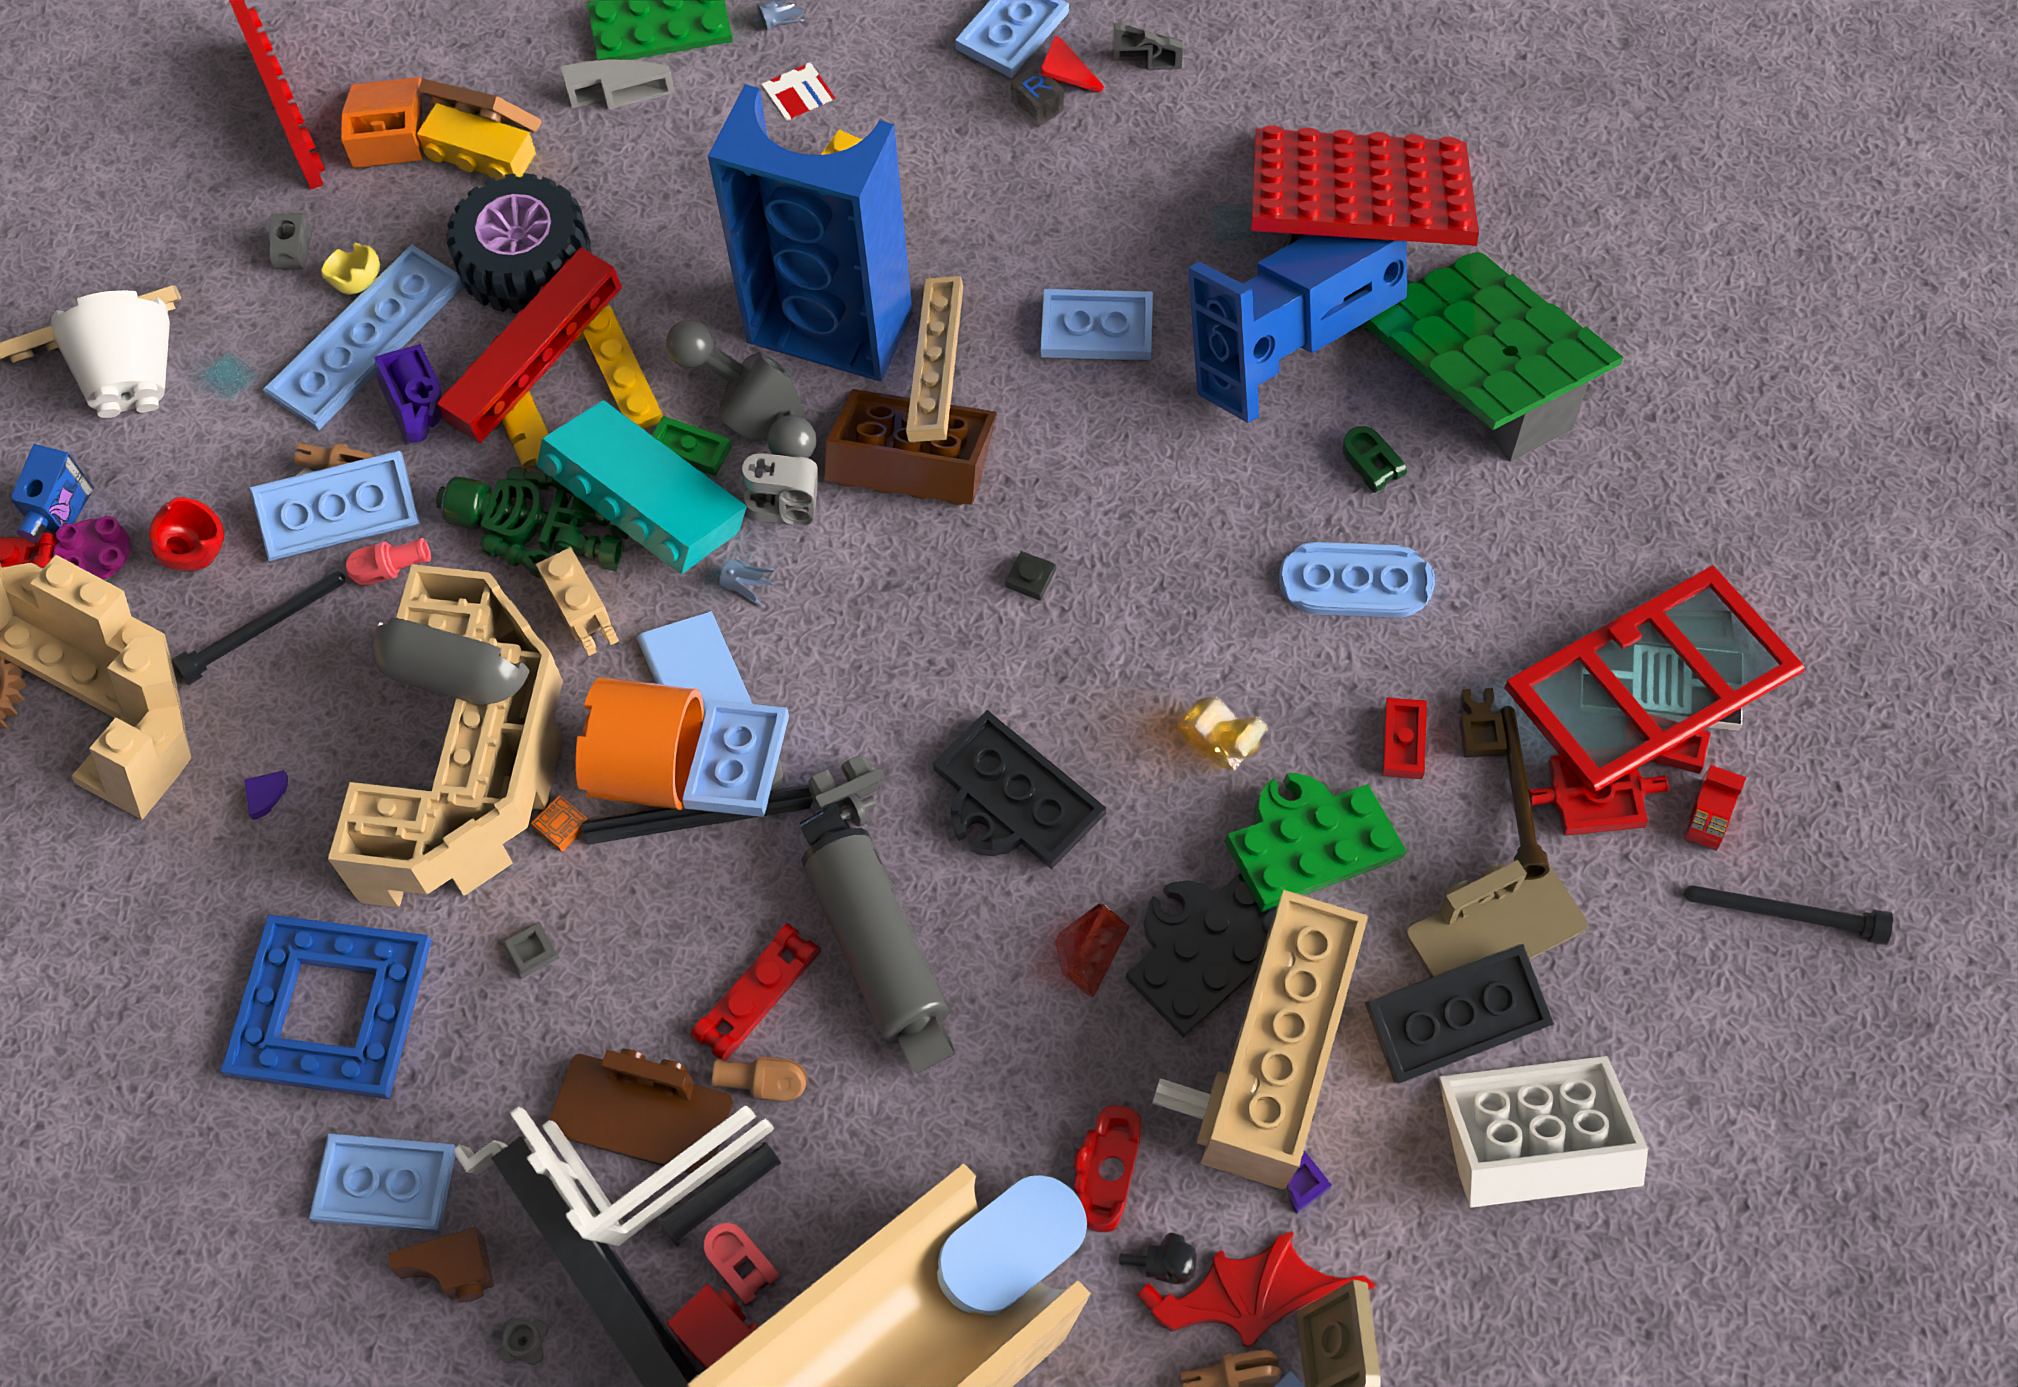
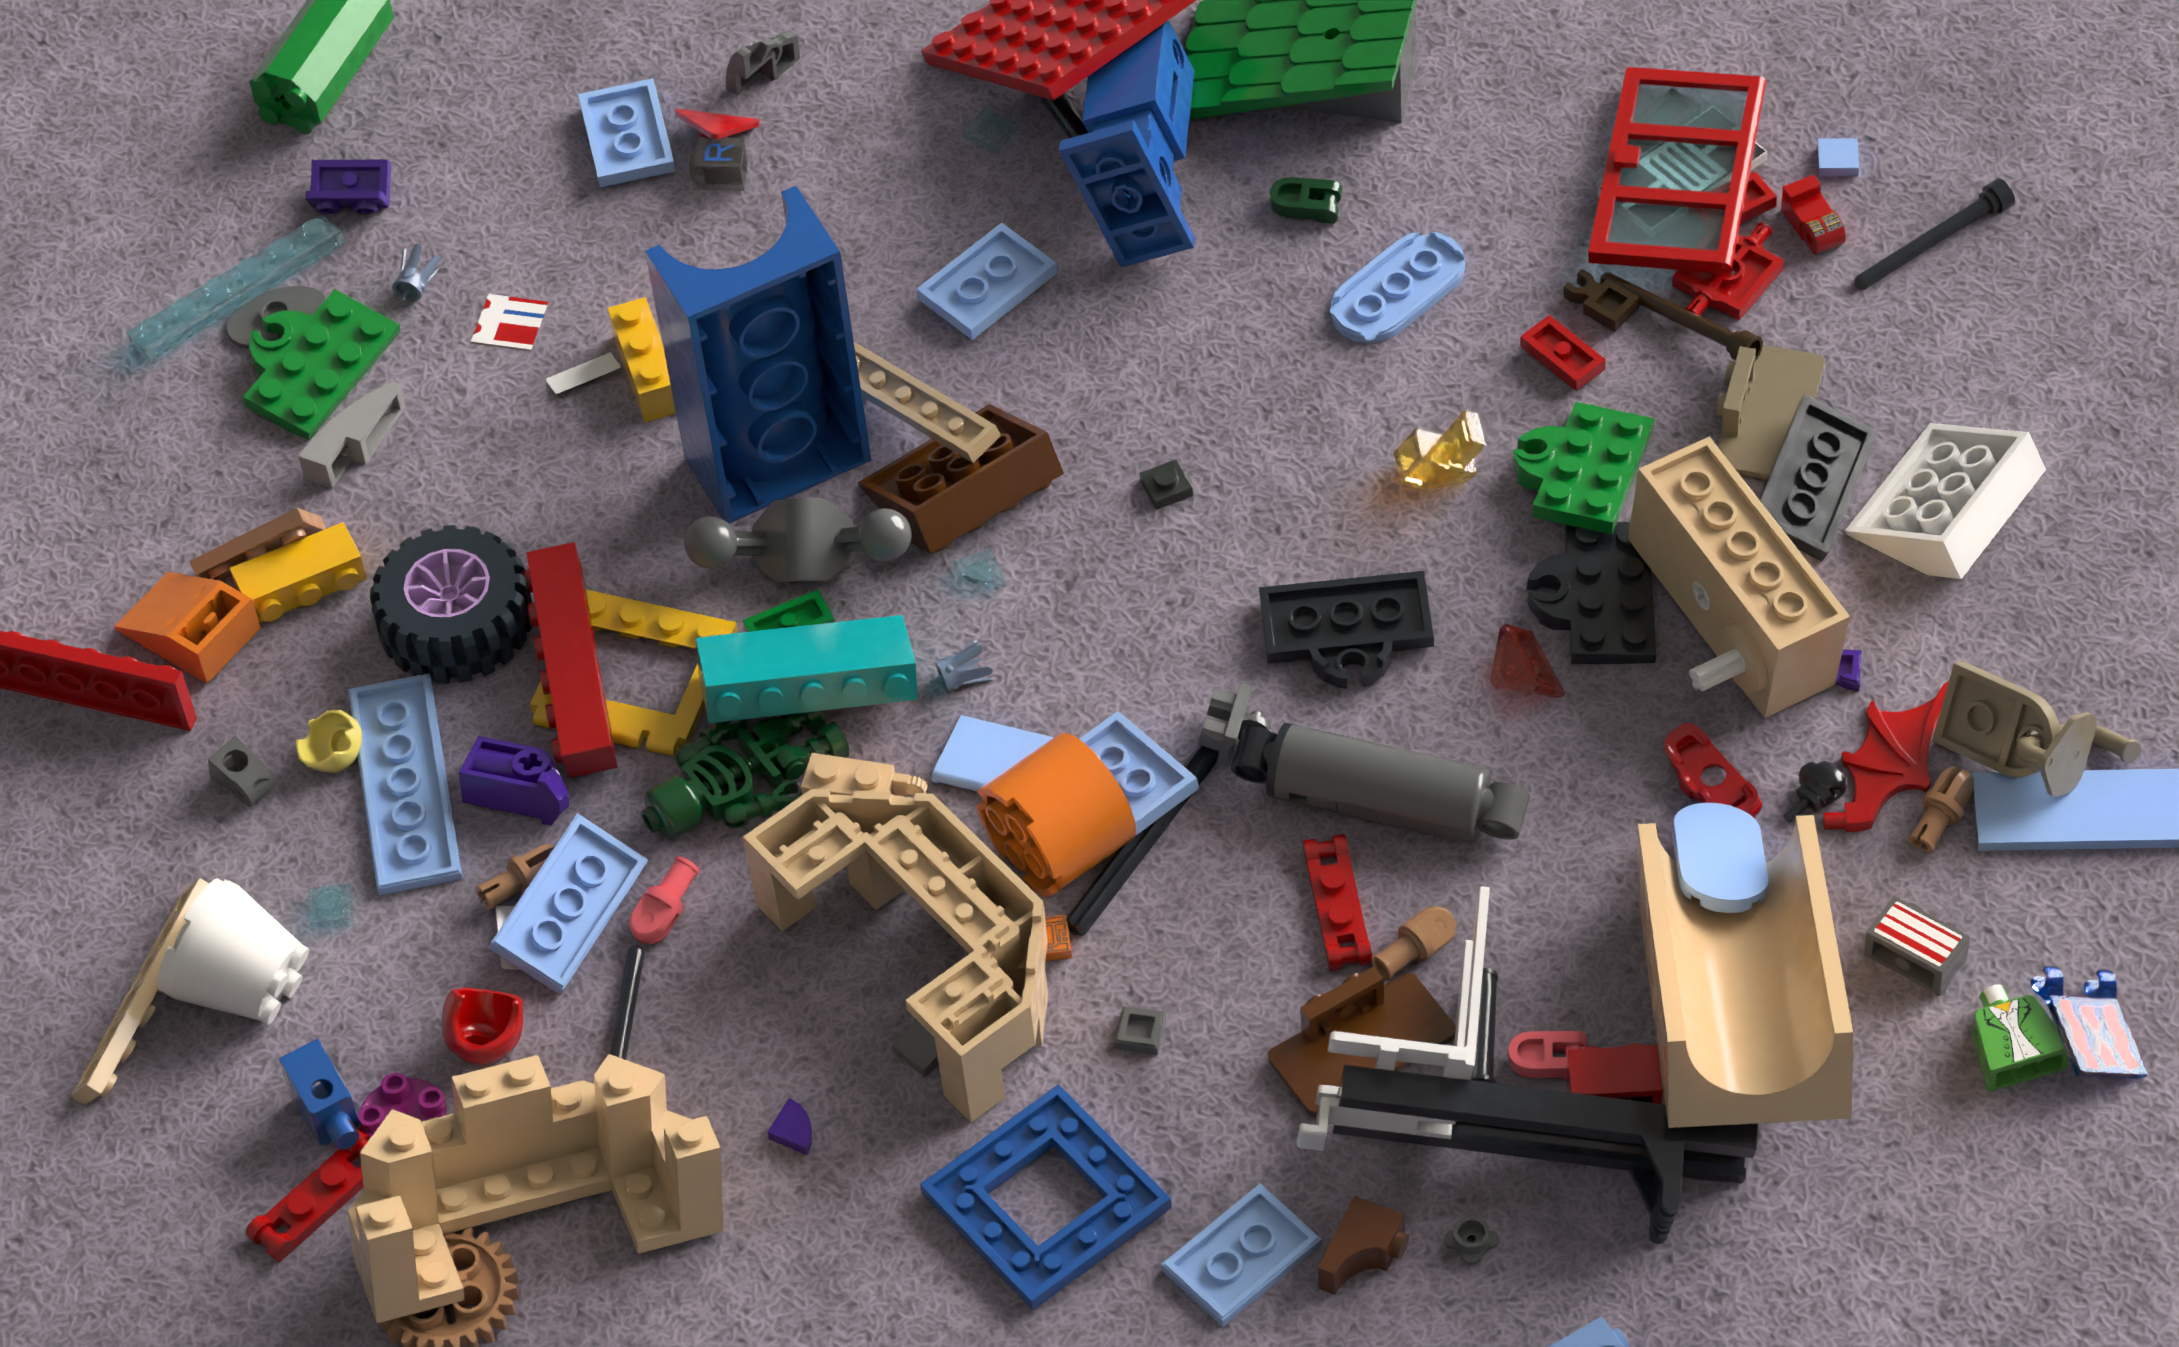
camera: 45 degrees left, 10 degrees down
dark grey brick [371,618,530,705] -> none
light grey piece [742,453,818,525] -> none
none -> clear light blue tile [952,548,1005,589]
none -> light blue tile [1817,138,1859,177]

